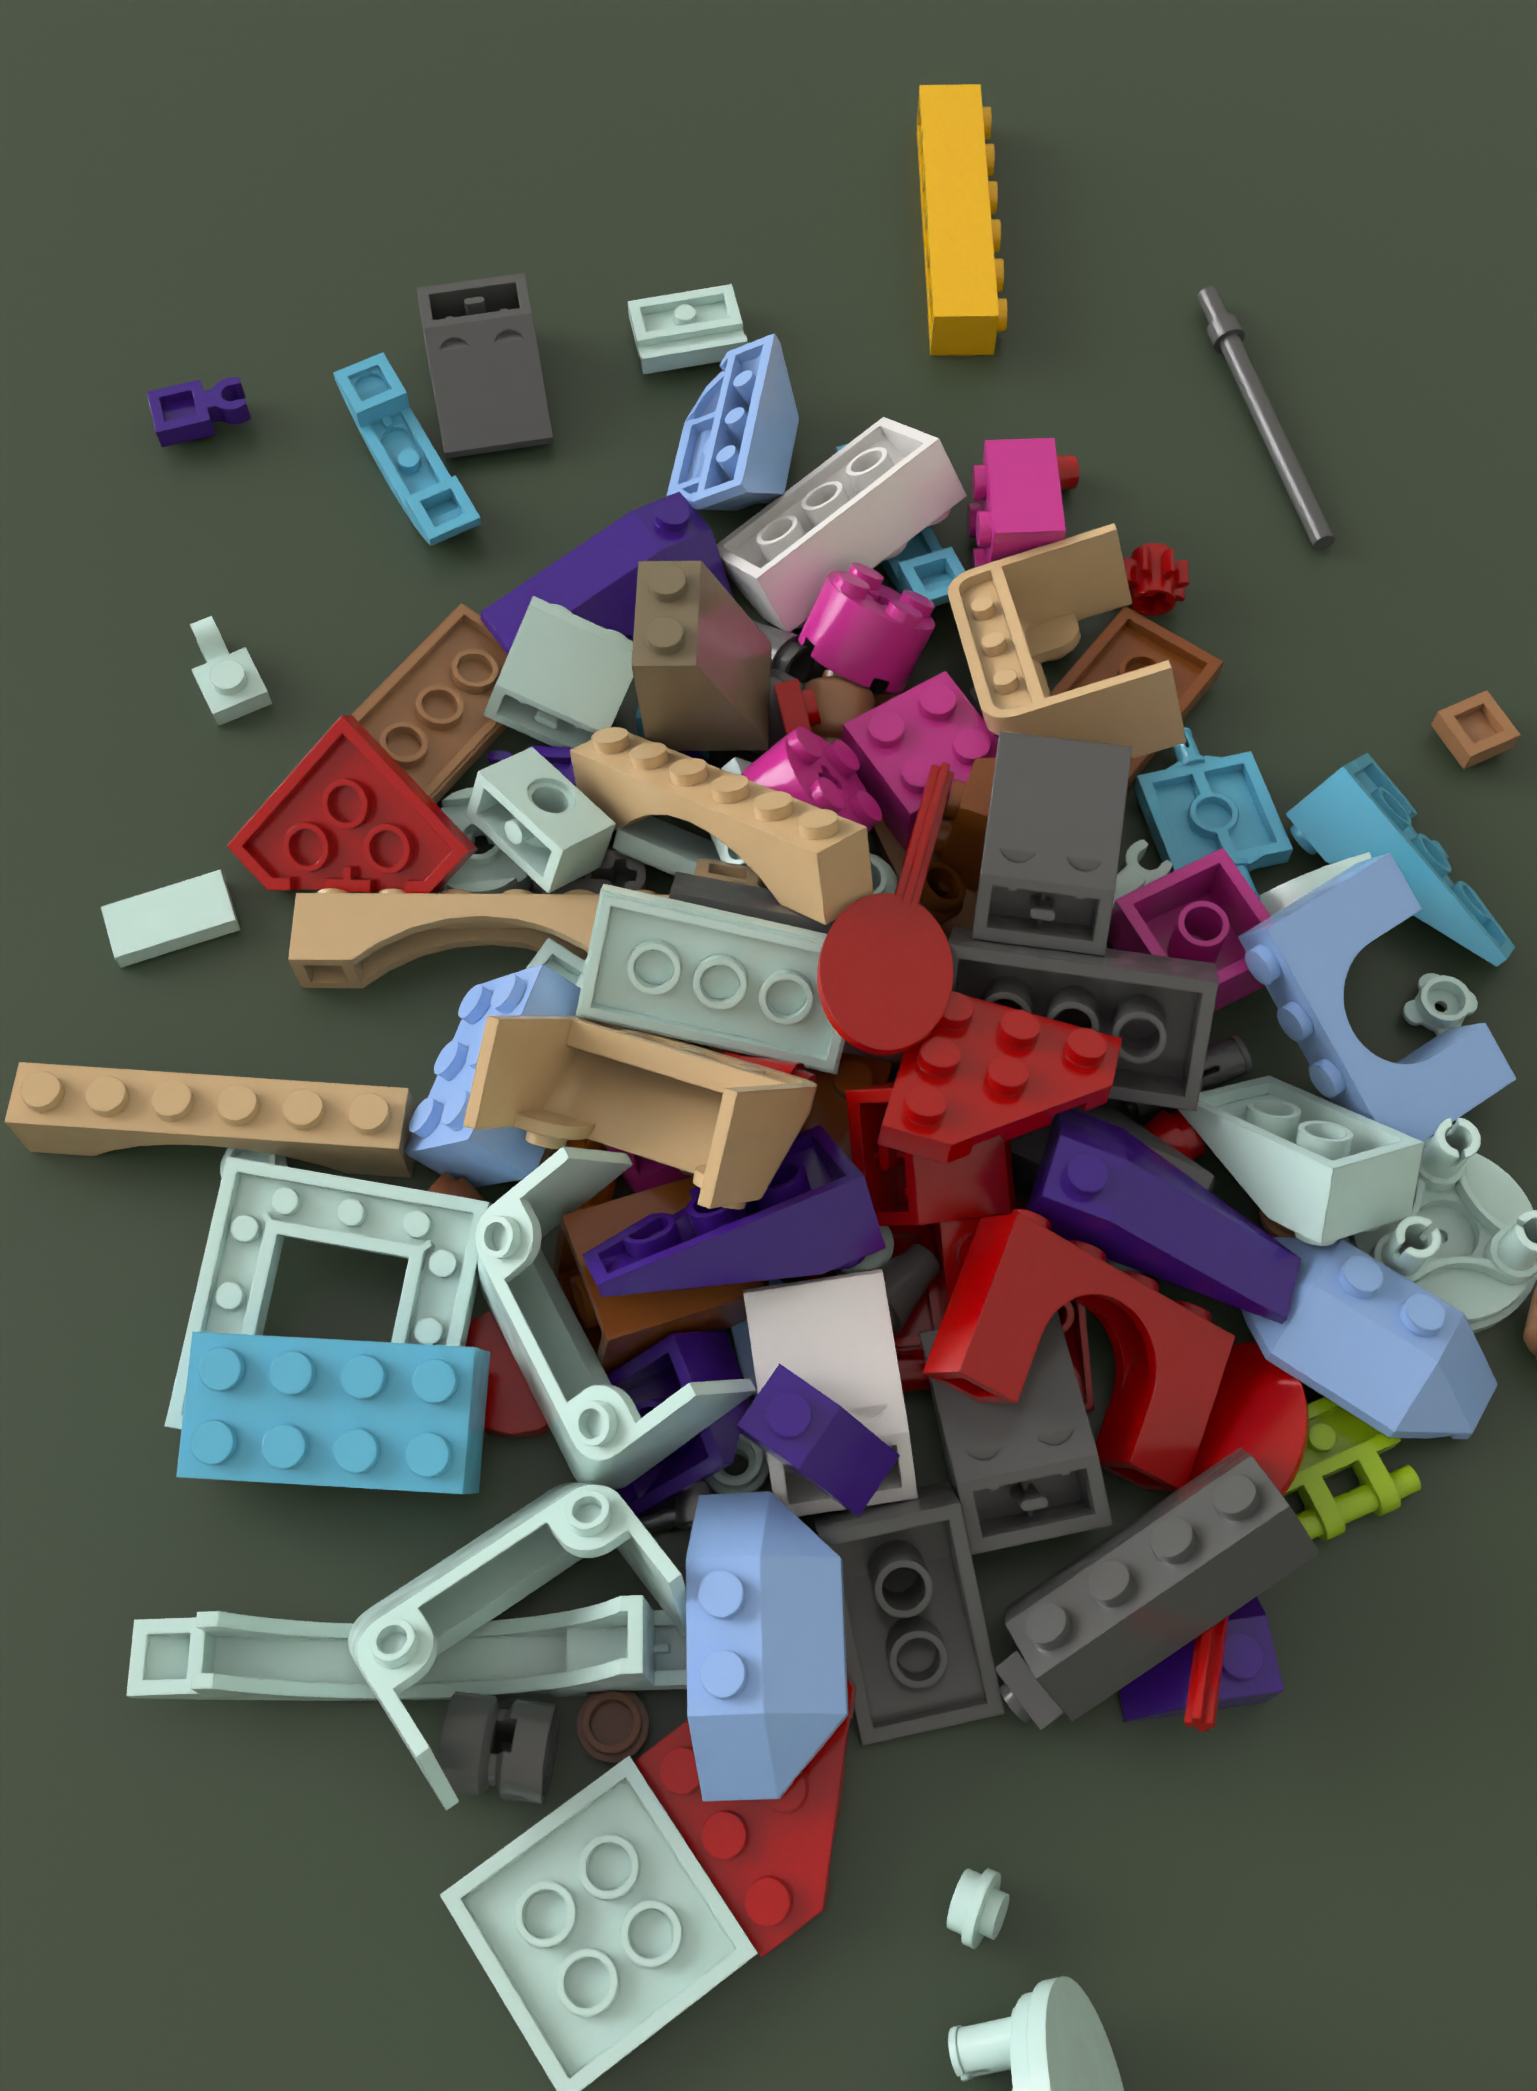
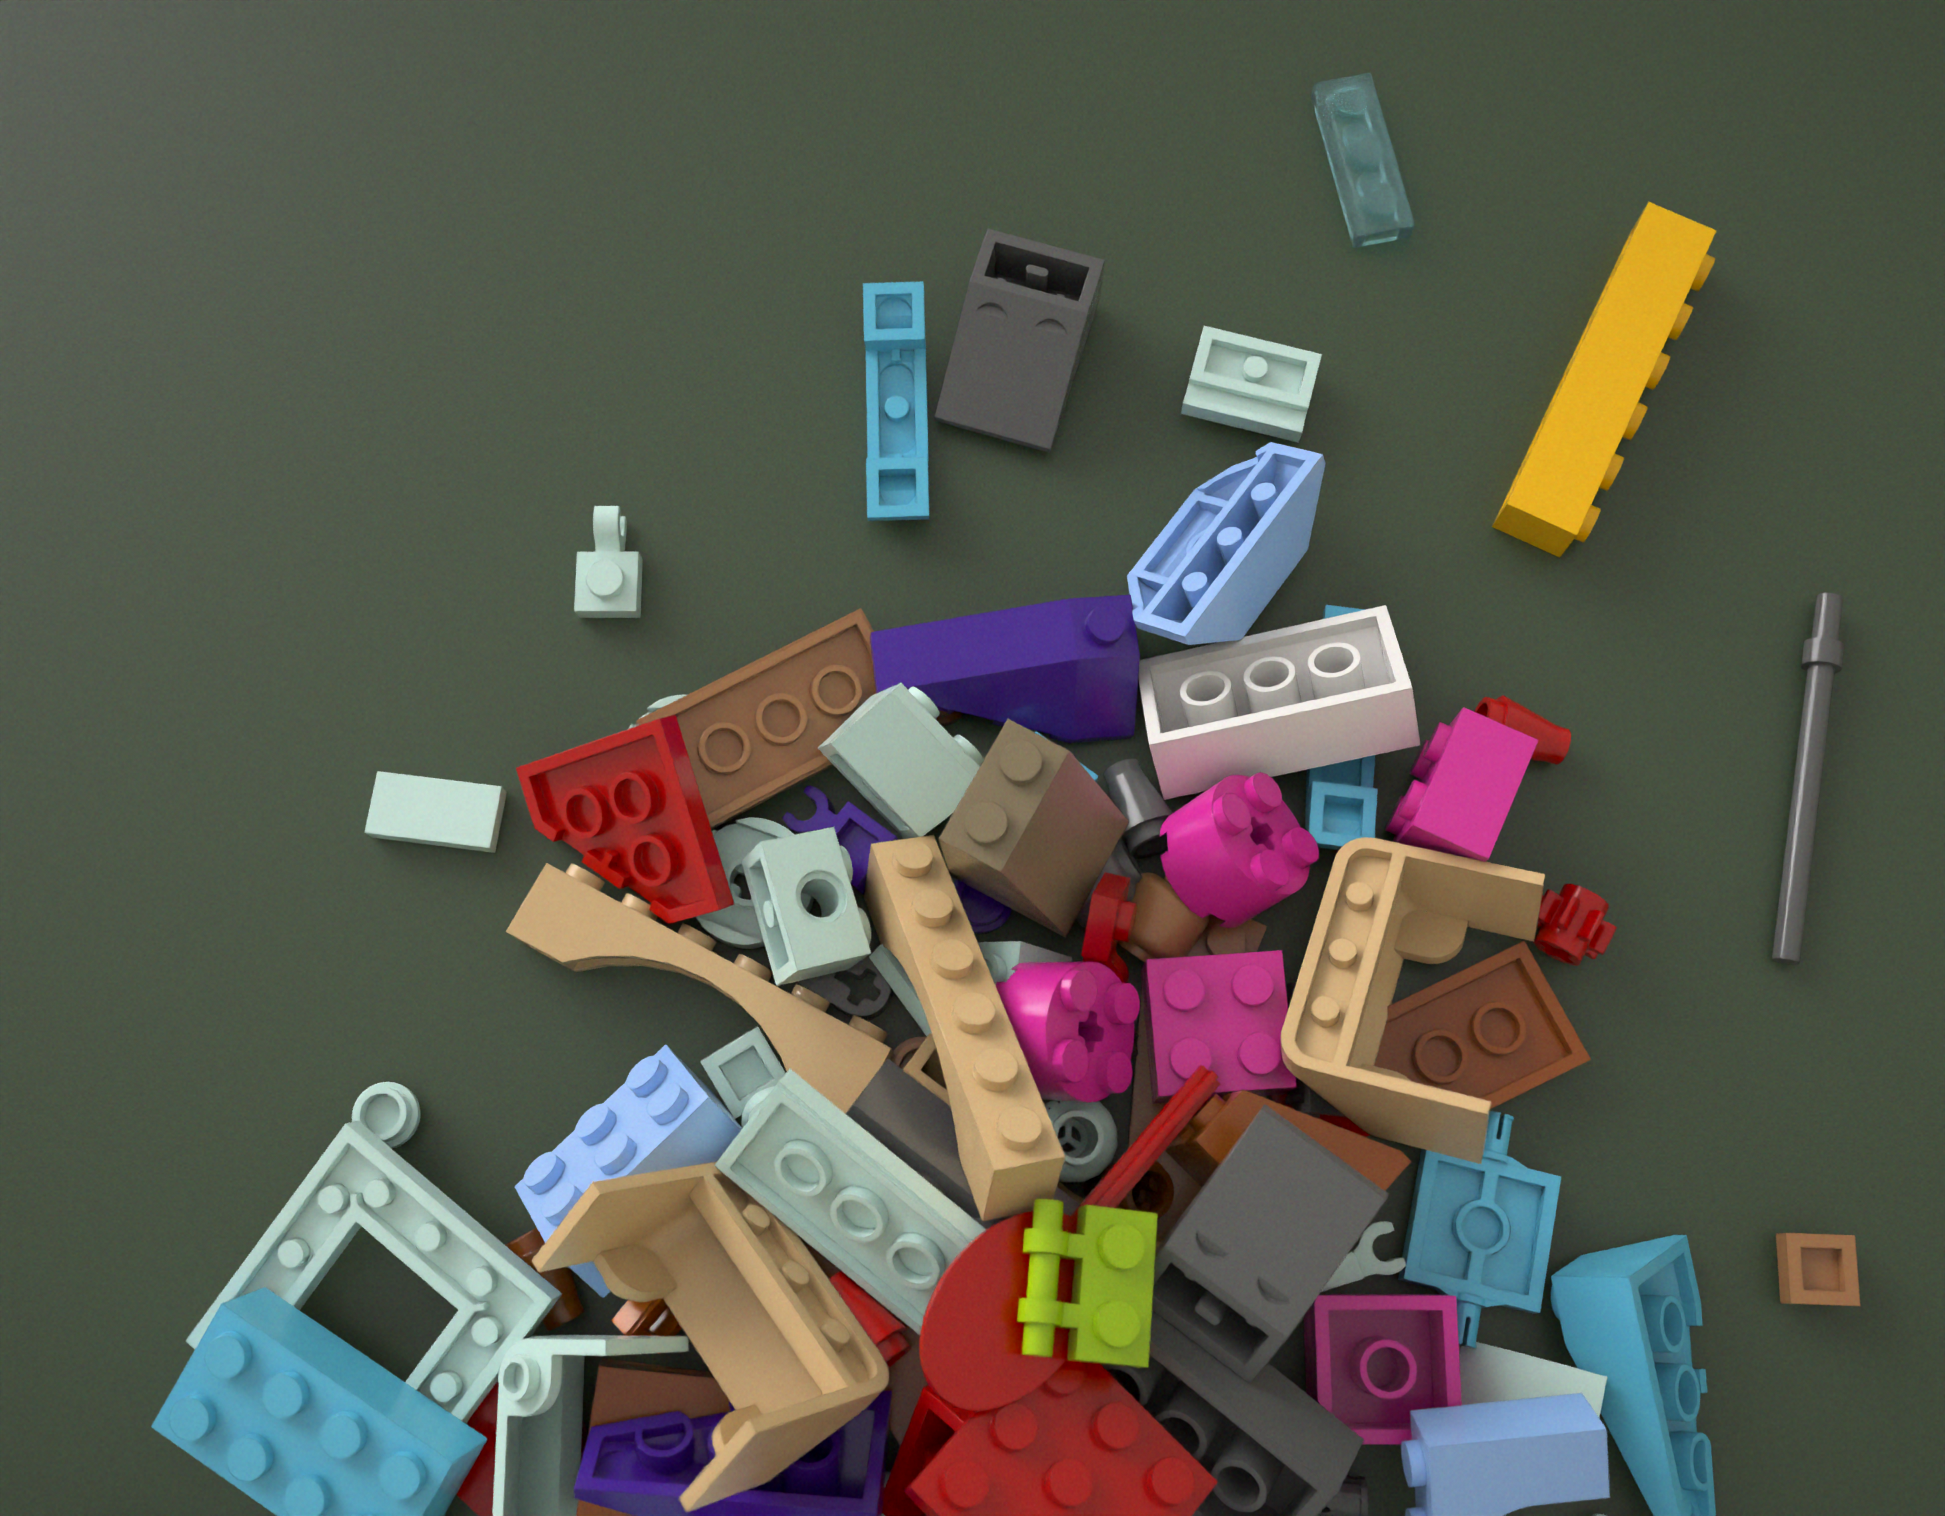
camera: 30 degrees right, 10 degrees up
tan arch [4,1062,416,1178] -> none
dark purple plate [146,377,251,447] -> none
none -> lime plate [1017,1199,1158,1368]
none -> clear light blue plate [1311,73,1415,248]

